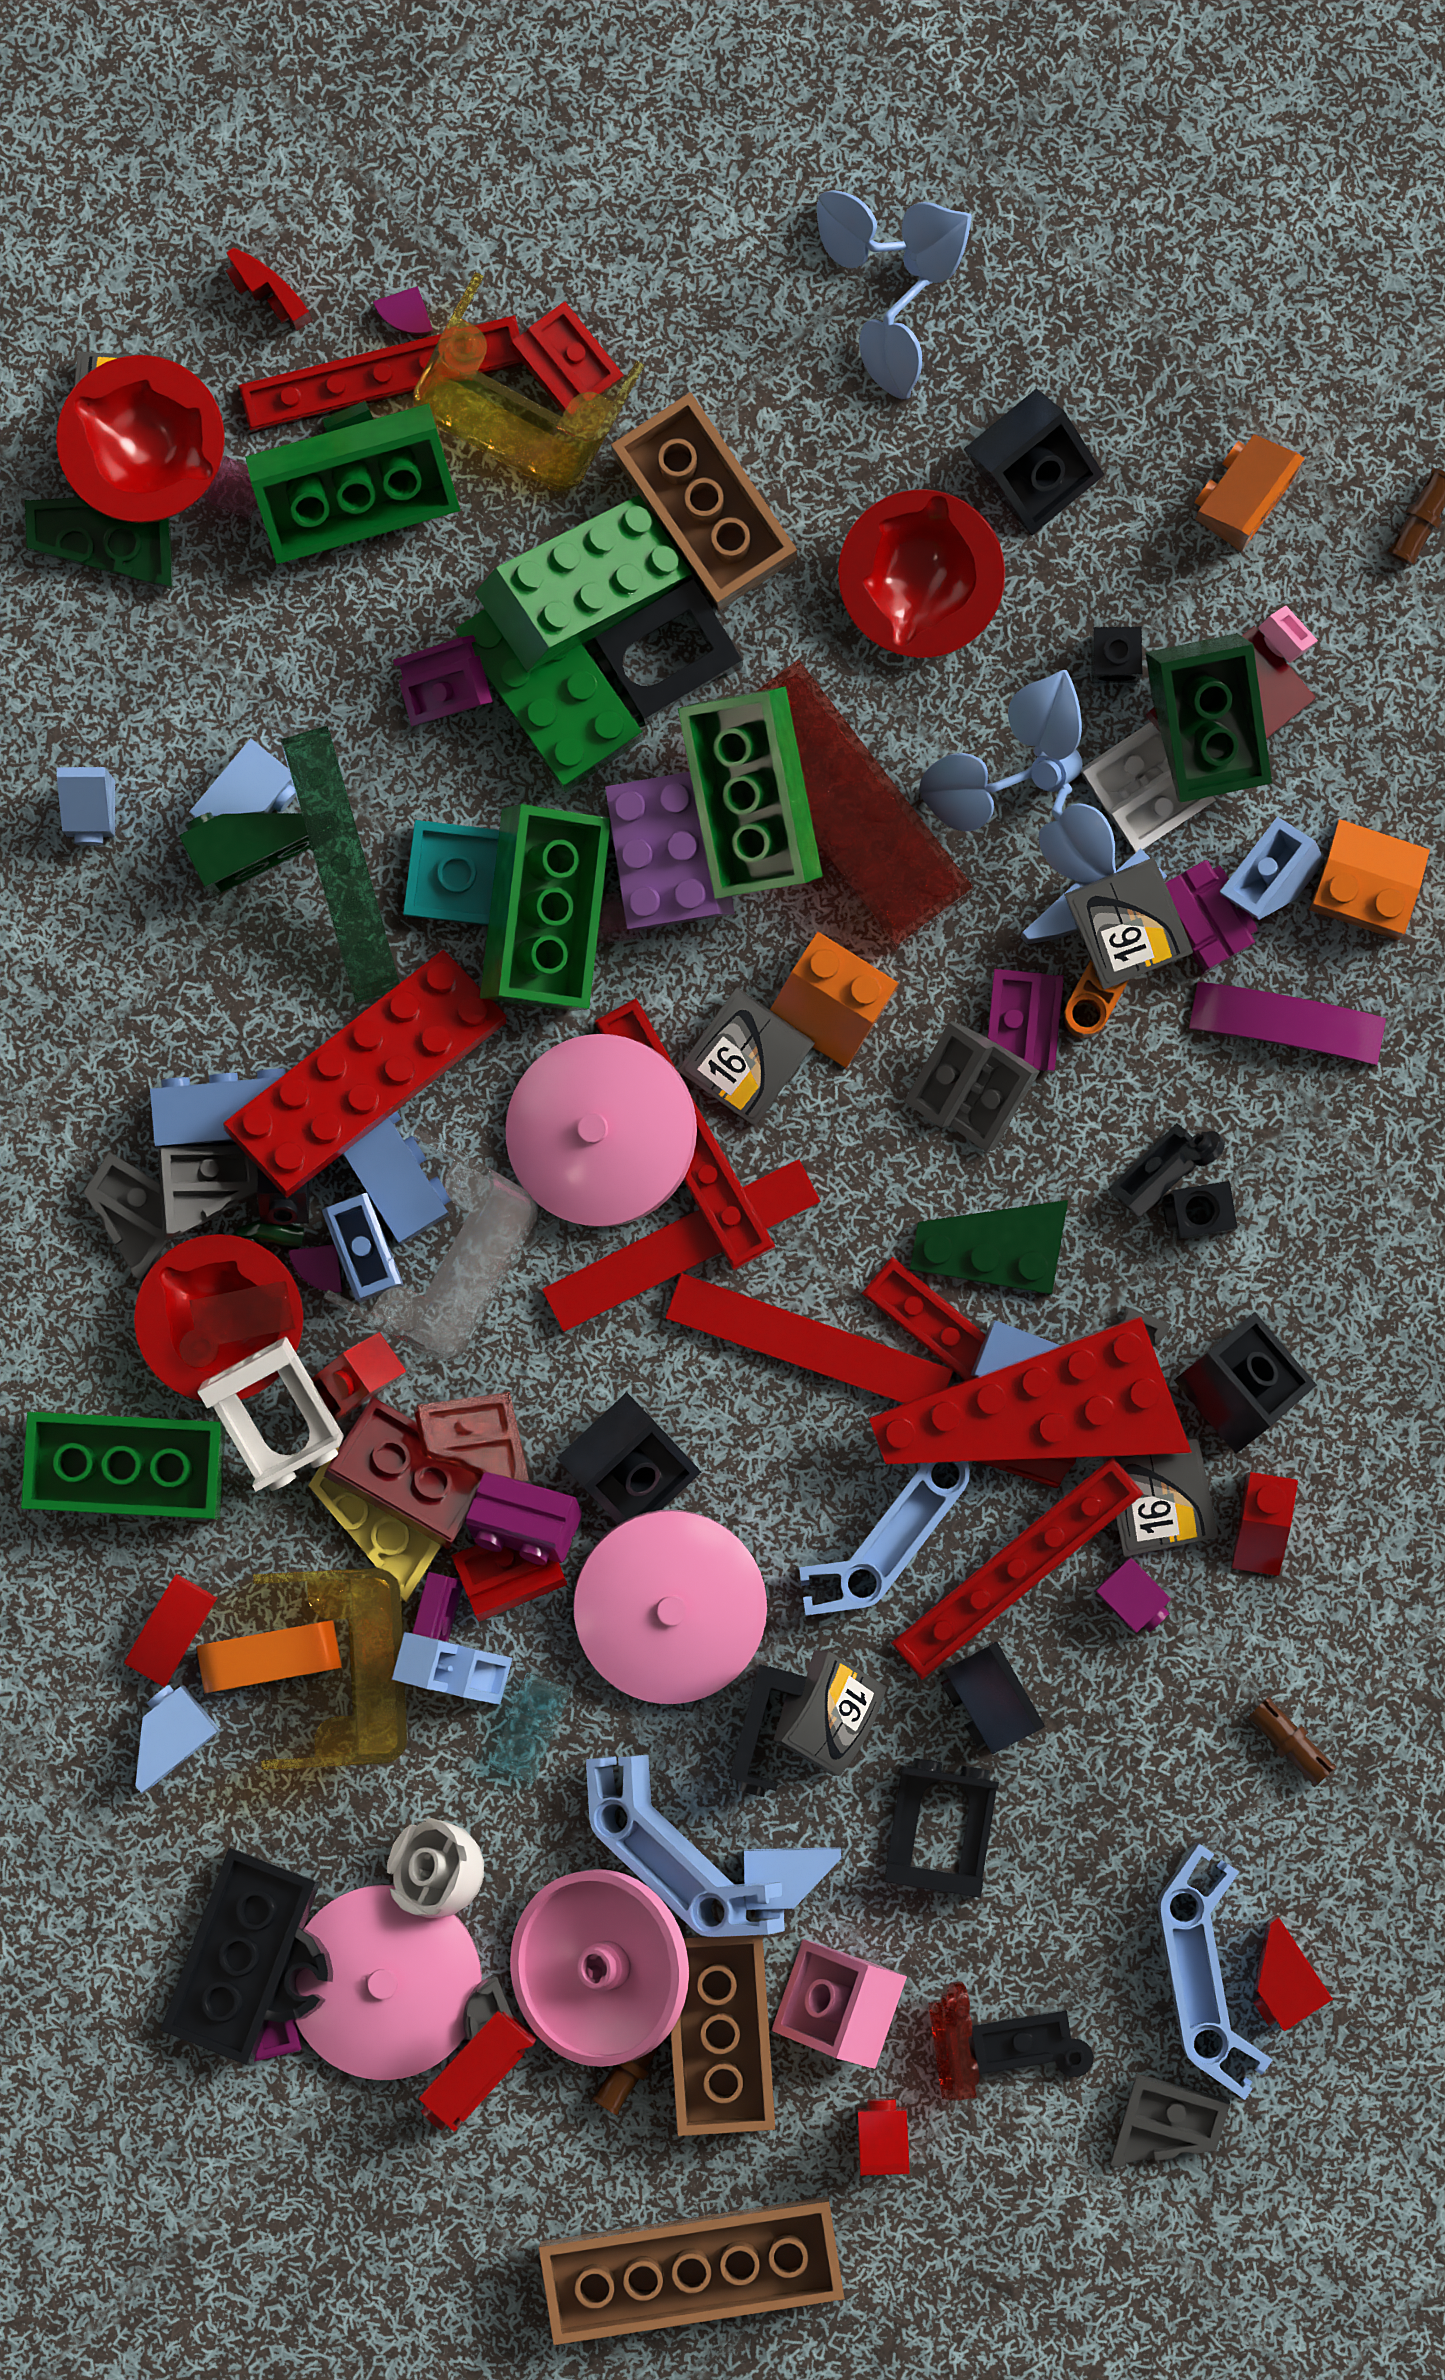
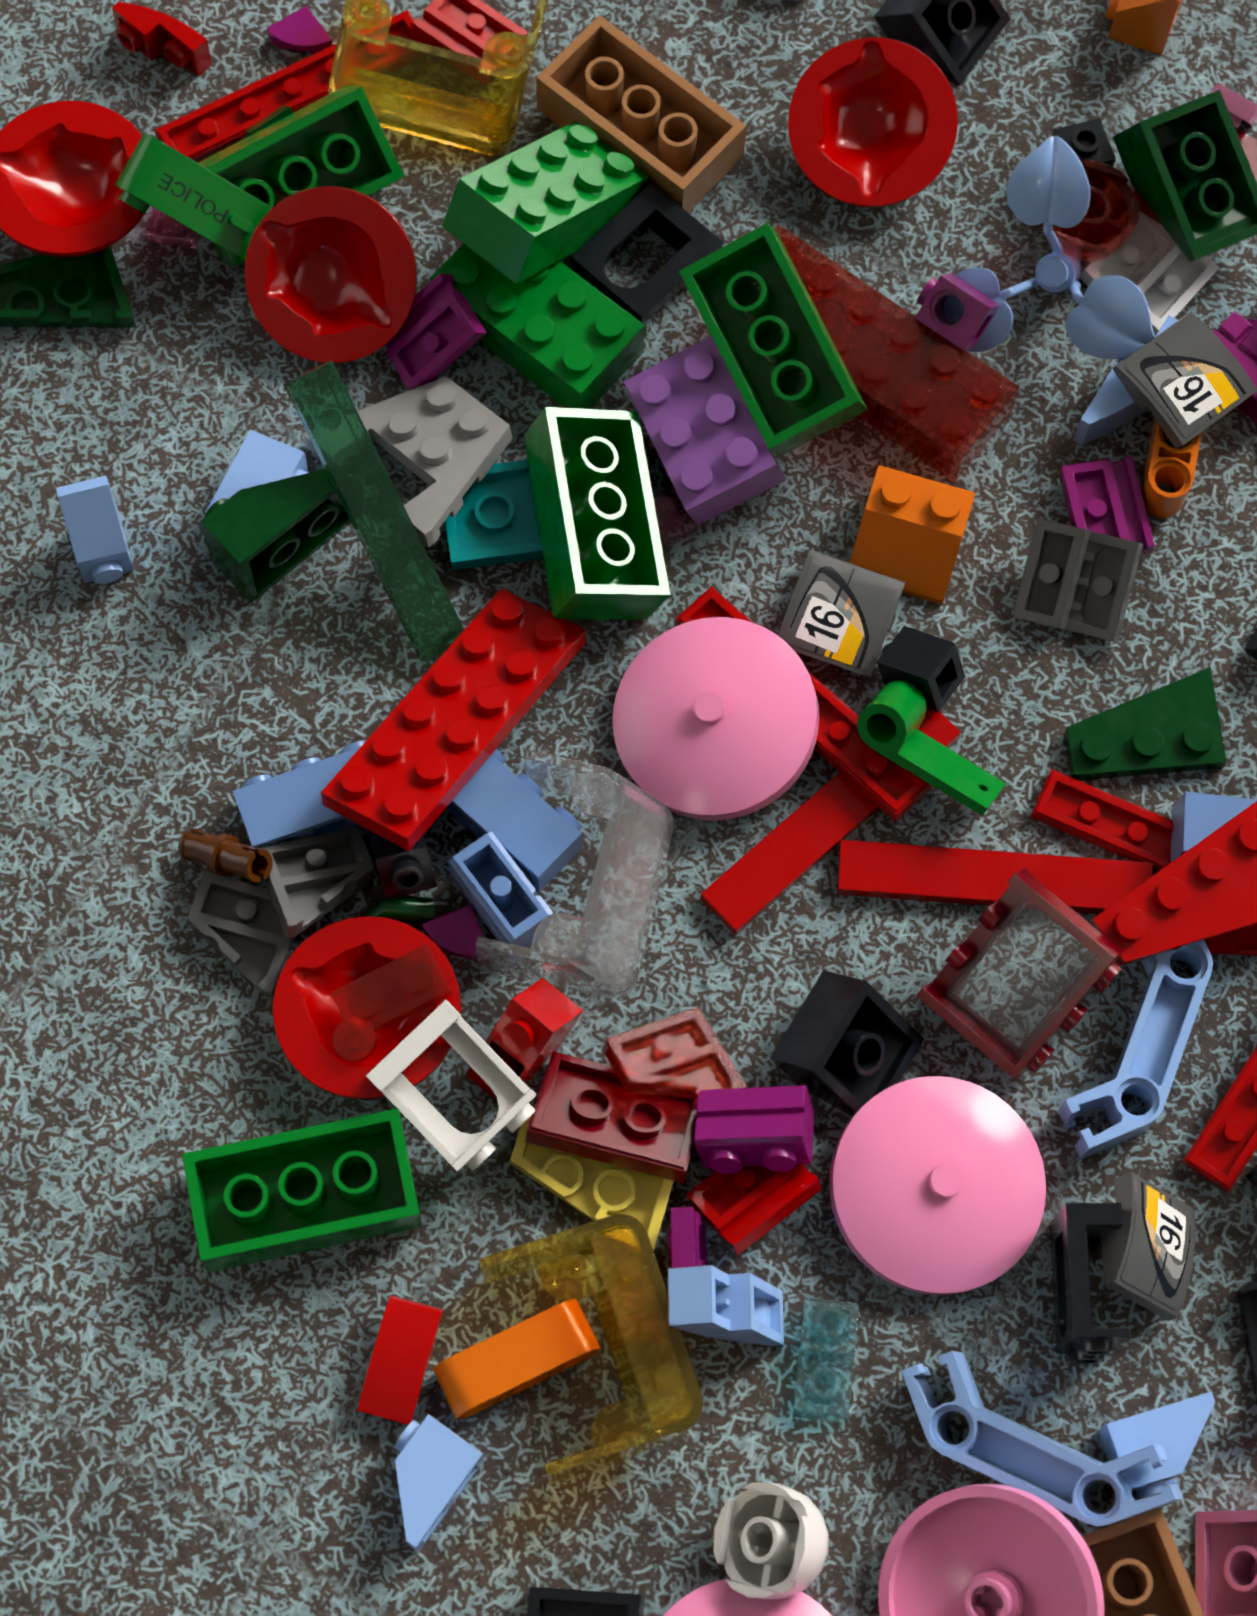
camera: 25 degrees left, 15 degrees down
none -> green door [115,132,273,261]
none -> reddish brown pin [178,828,273,883]
none -> red piece [244,186,418,363]
none -> light grey wing [303,376,513,548]
none -> green door [857,681,1006,816]
none -> black brick [877,626,965,713]
none -> magenta brick [915,273,1001,351]
none -> window [916,868,1125,1079]
none -> clear red cylinder [1040,160,1140,263]

